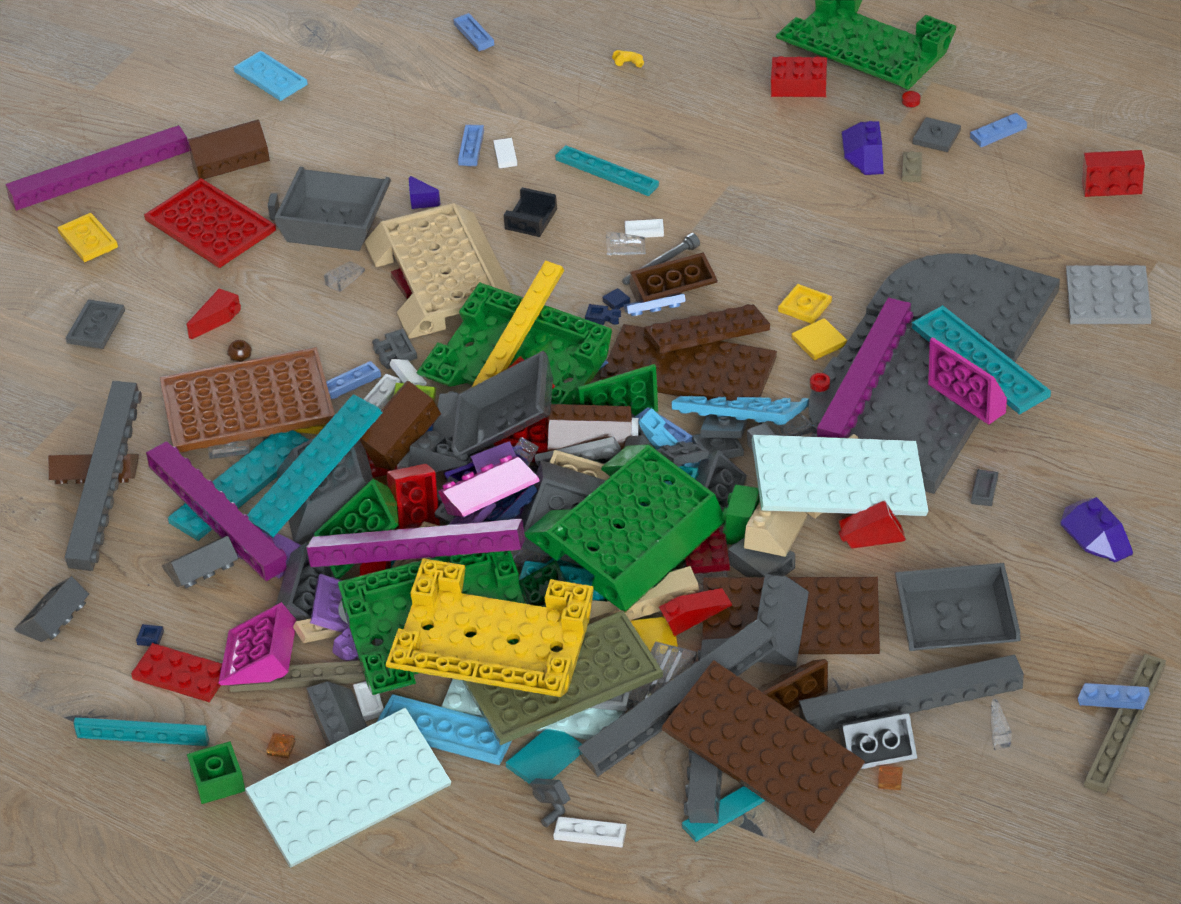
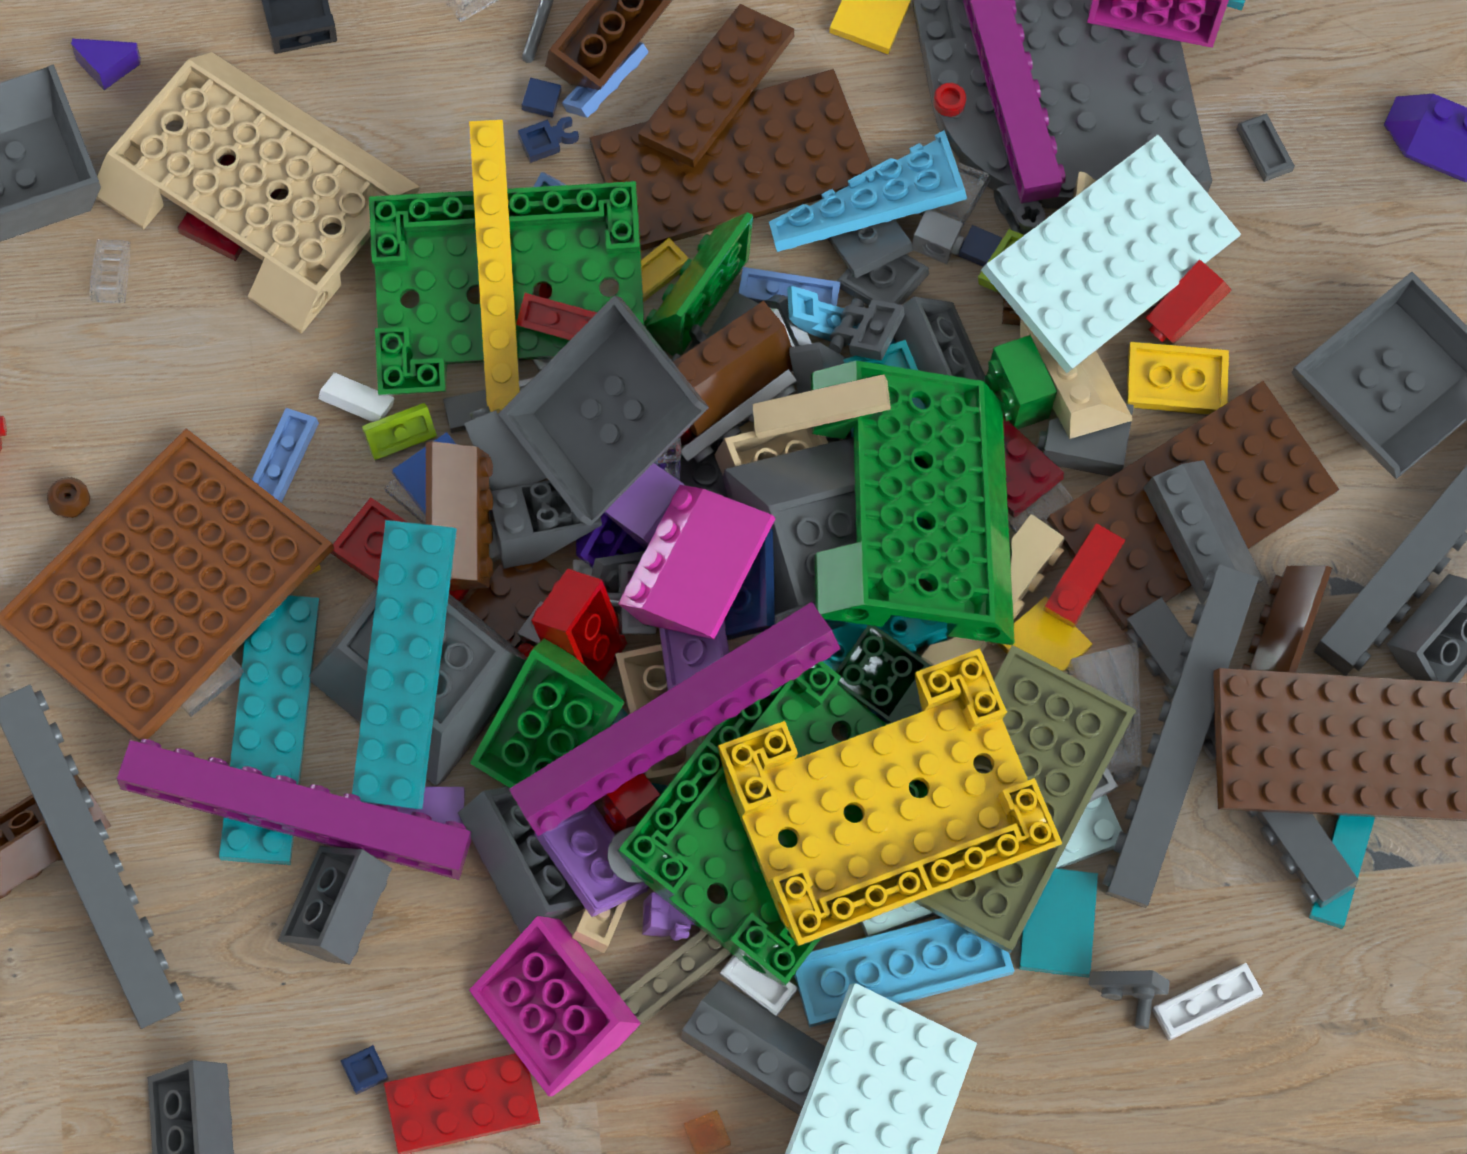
camera: 45 degrees left, 25 degrees up
white tile [364,374,403,410] -> none
dark grey plate [372,329,417,369] -> none
none -> tan tile [752,374,891,439]
none -> yellow plate [1126,342,1229,414]

